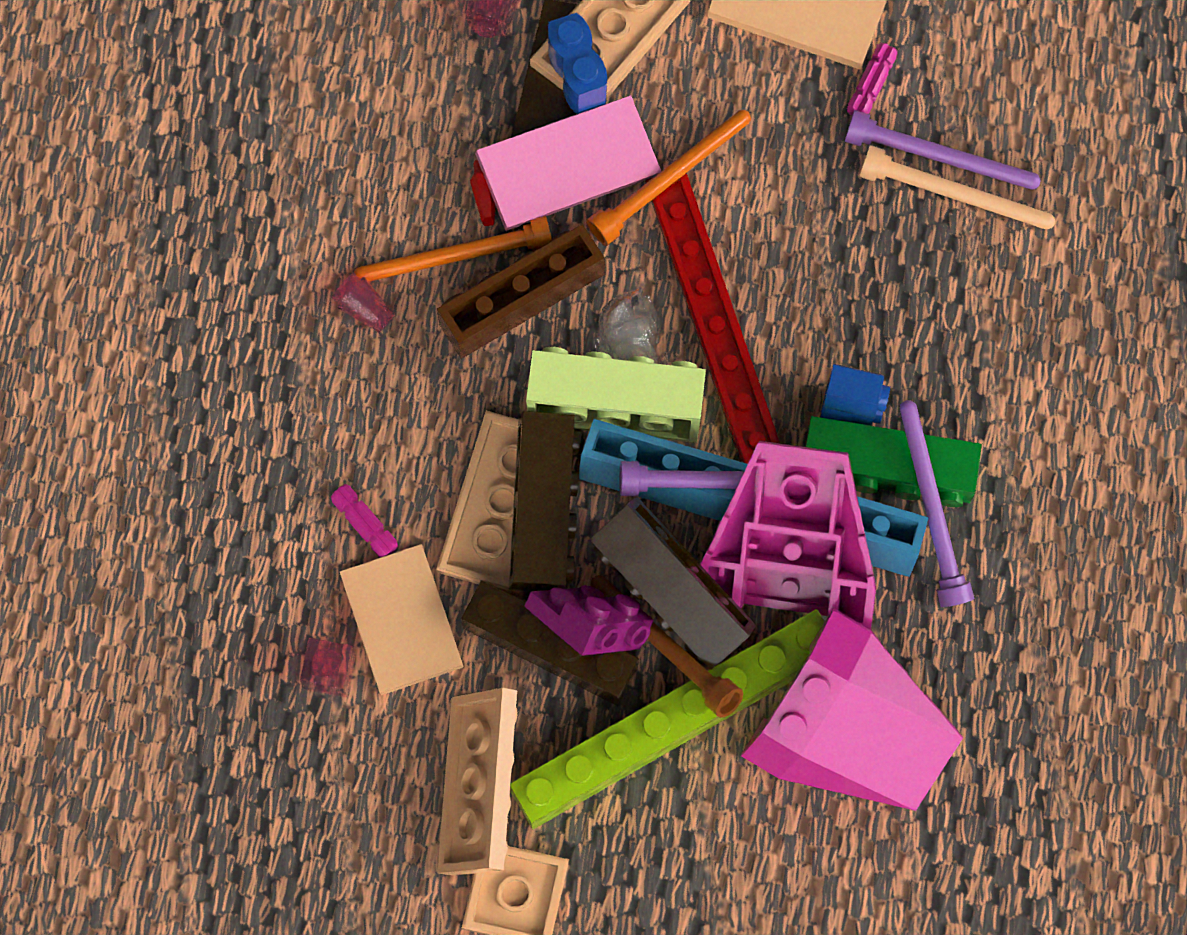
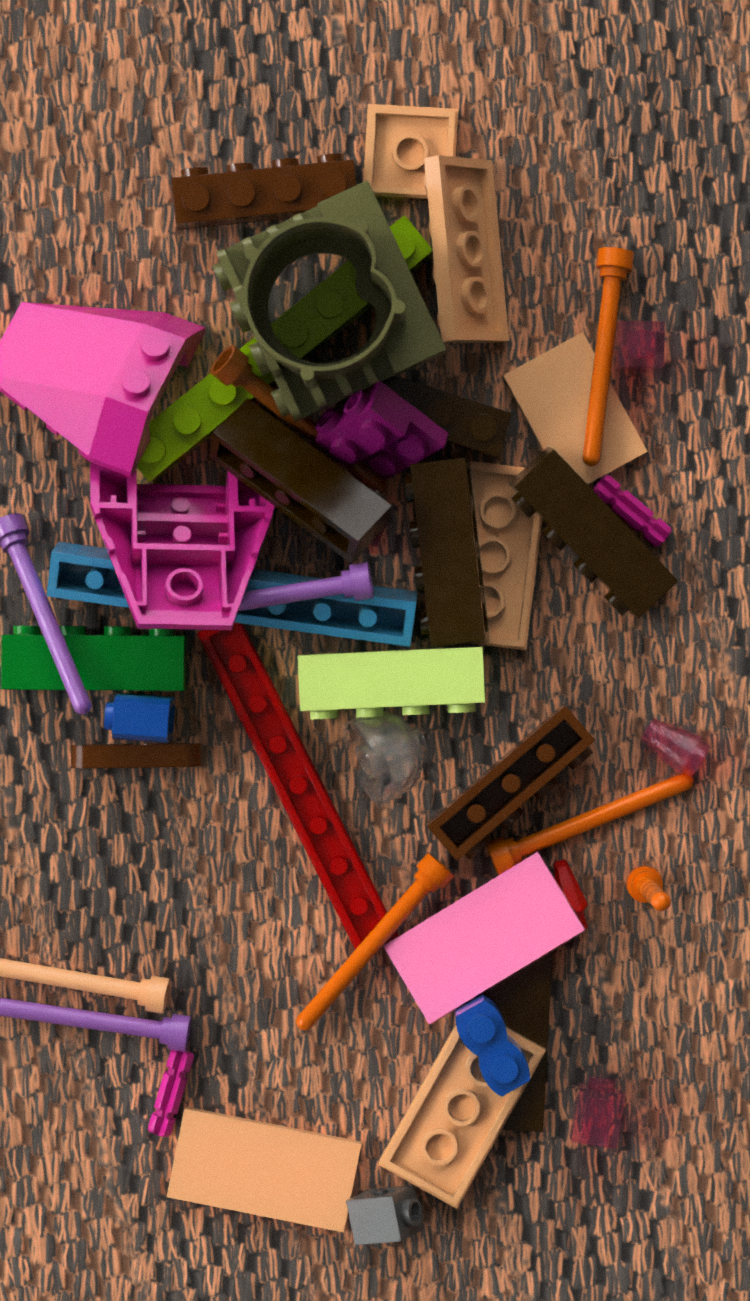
camera: 170 degrees right, 15 degrees up
none -> reddish brown beam [71,743,202,768]
none -> reddish brown brick [171,153,356,230]
none -> olive hose [212,180,446,423]
none -> dark brown brick [509,446,678,619]
none -> orange piece [582,247,634,466]
none -> orange piece [626,865,671,911]

